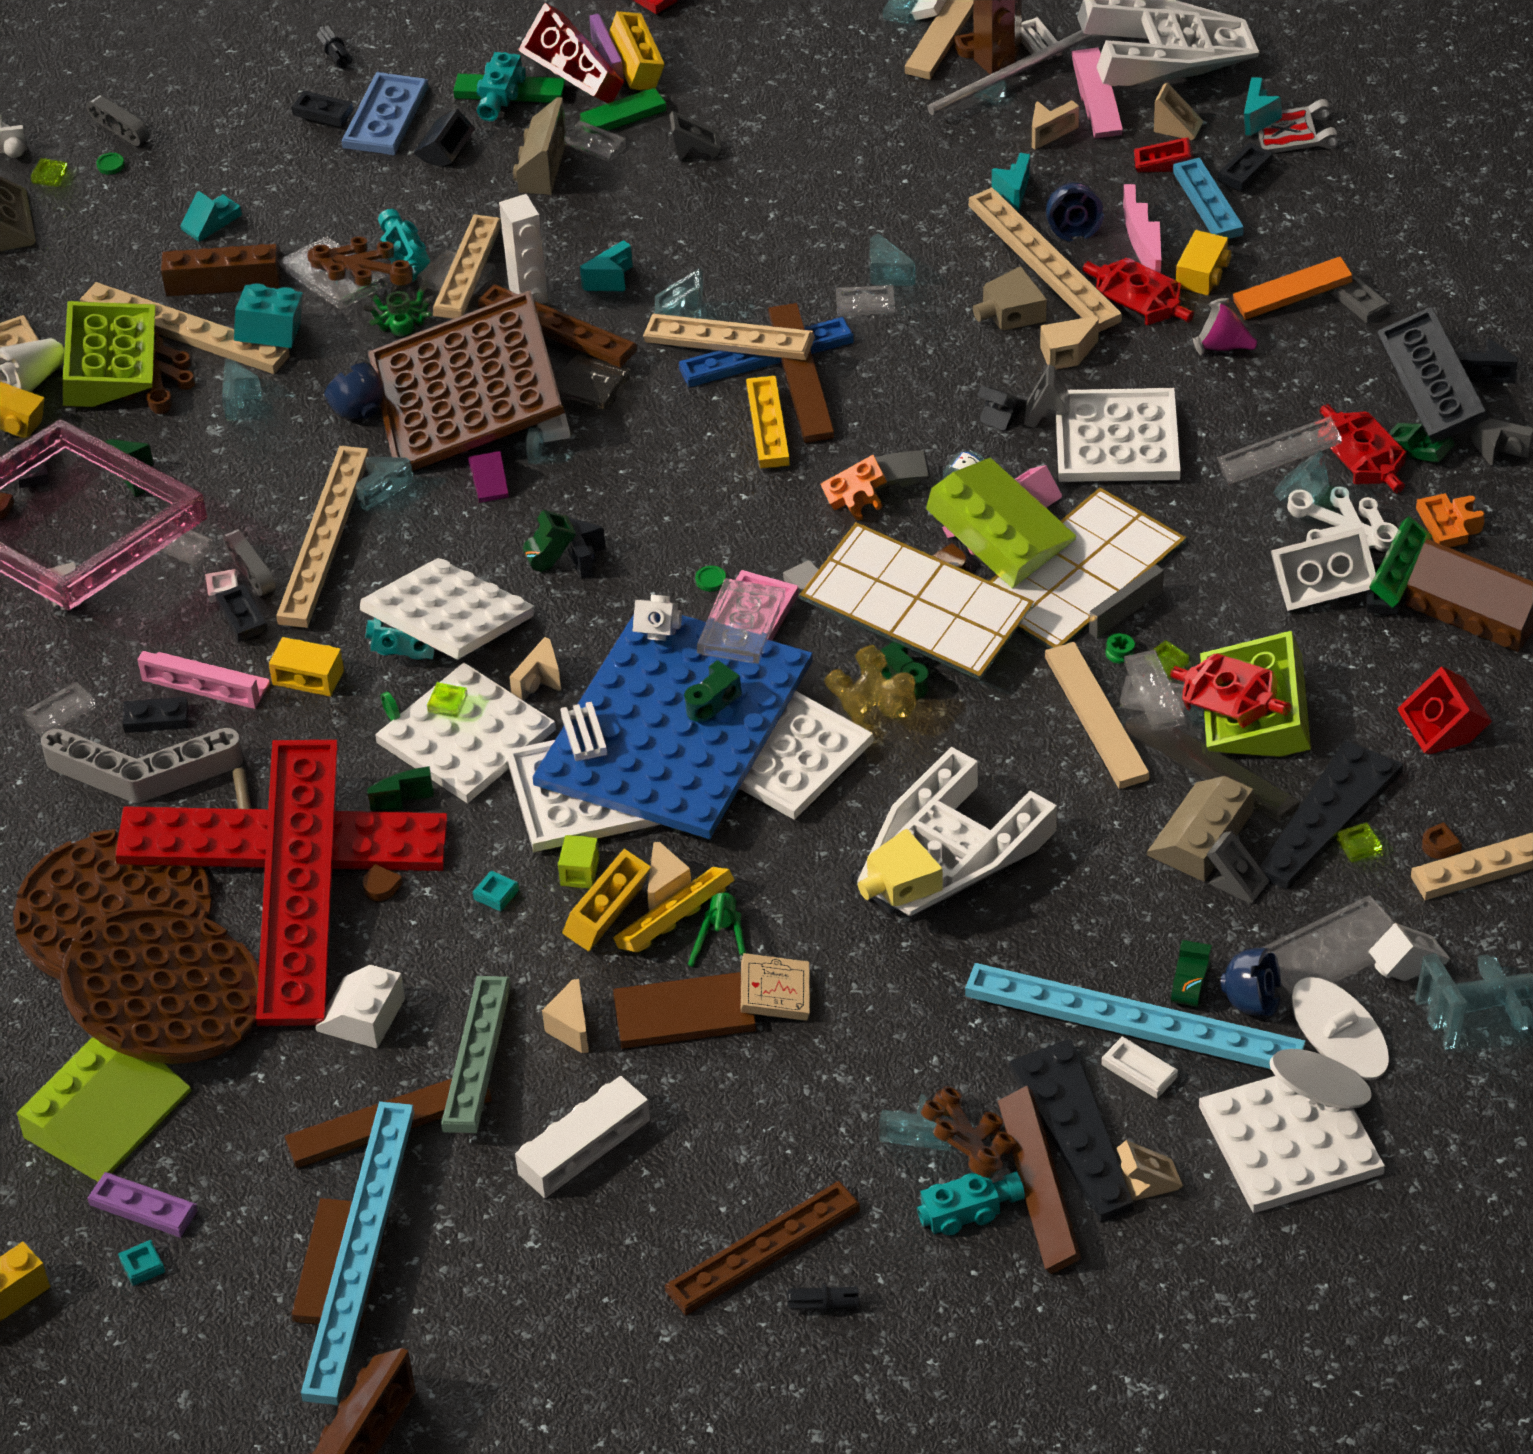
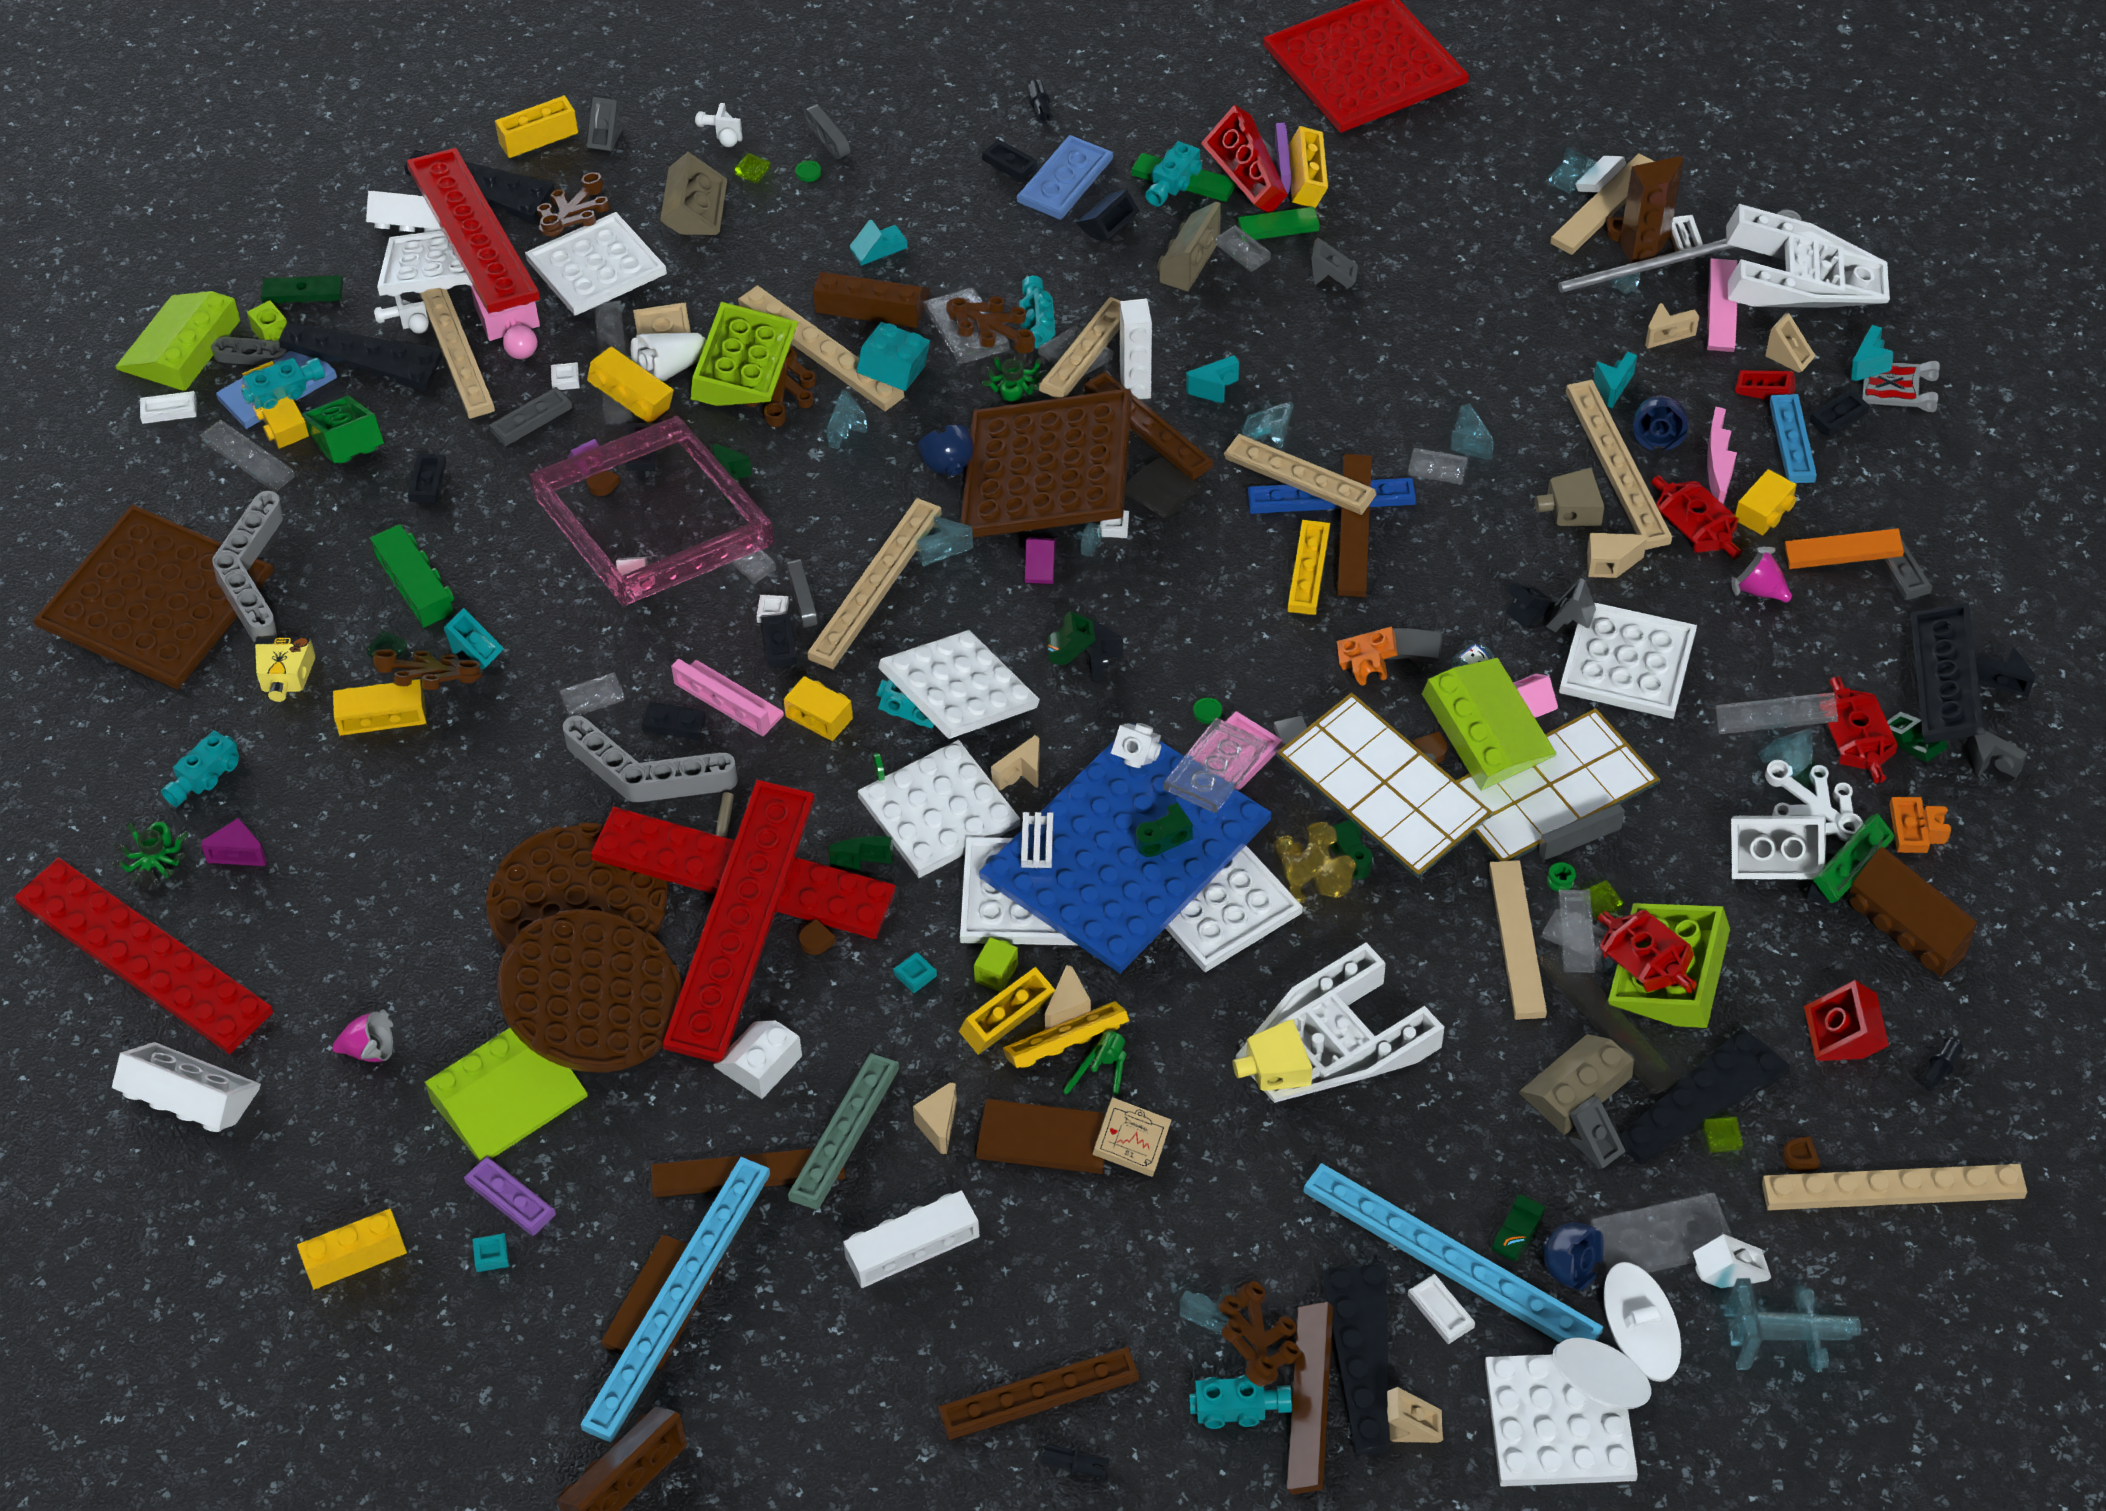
camera: 15 degrees right, 5 degrees up
clear neon green tile [427,682,468,718] -> none

